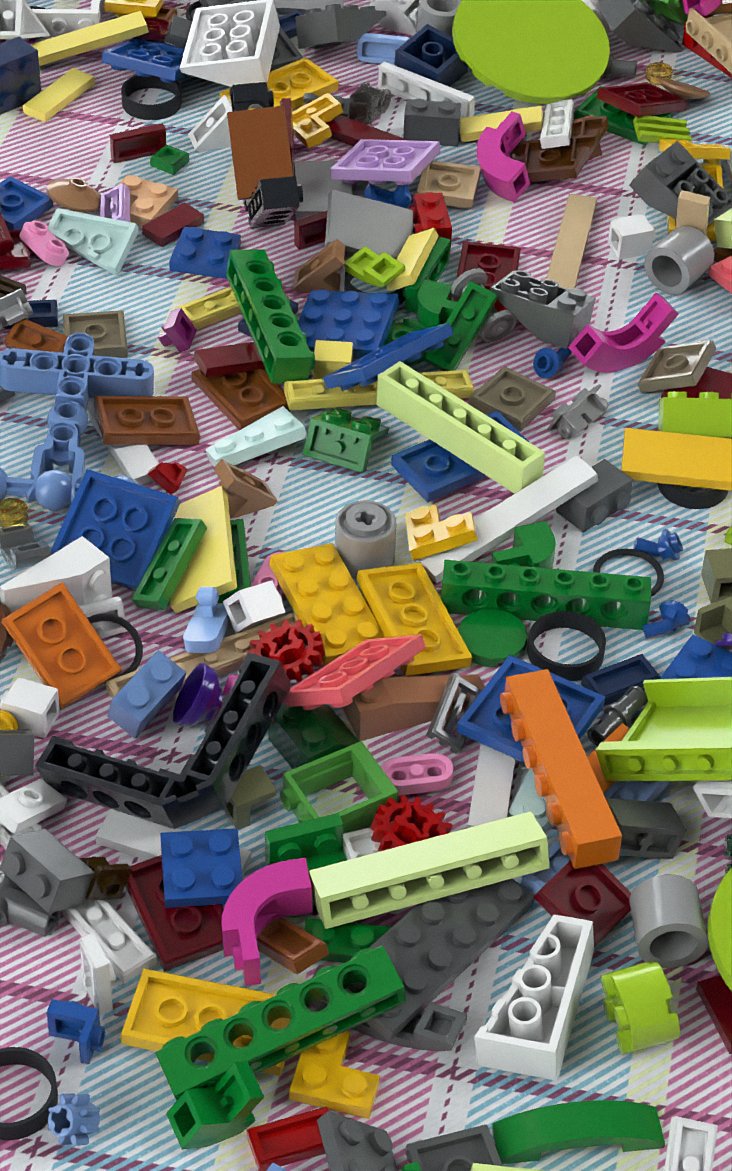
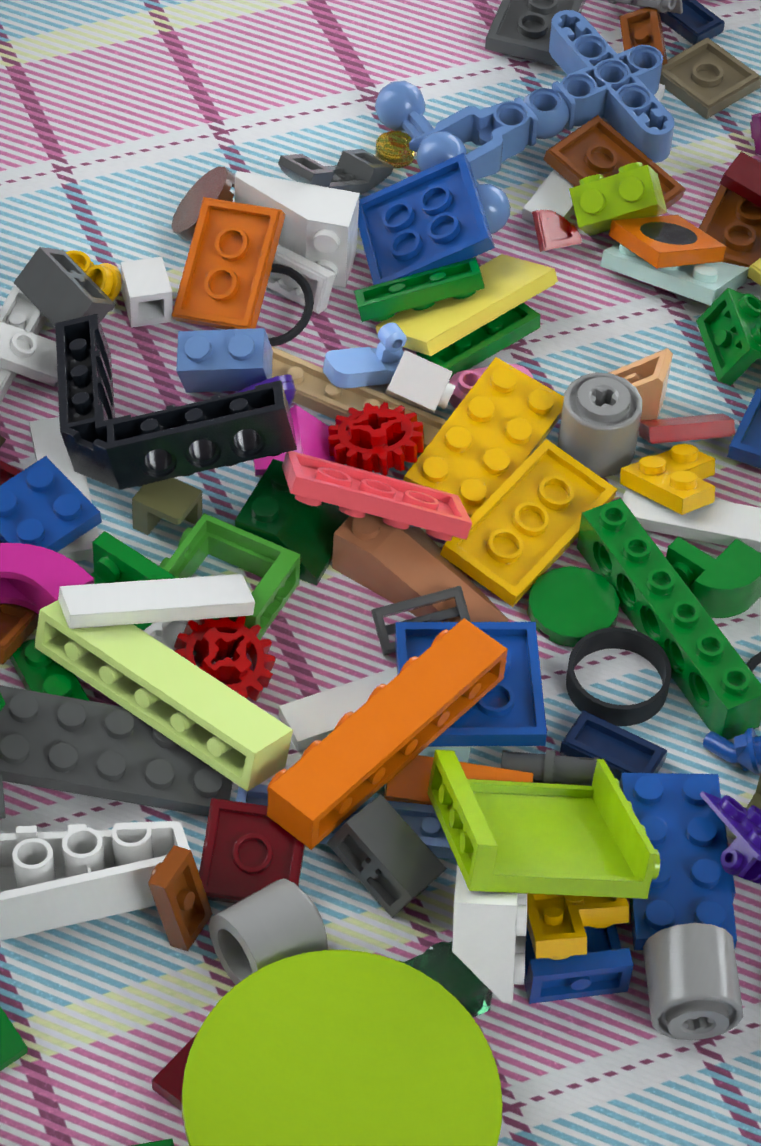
camera: 55 degrees right, 5 degrees up
medium nougat slope [213,459,278,518] -> none
bright pink plate [381,753,454,795] -> none
lime brick [600,961,680,1054] -> none
none -> white tile [58,574,255,629]
none -> dark orange plate [148,845,213,952]
none -> lime brick [569,162,667,236]
none -> orange tile [609,215,726,268]
none -> light nougat slope [609,348,673,421]
none -> red tile [639,413,735,444]

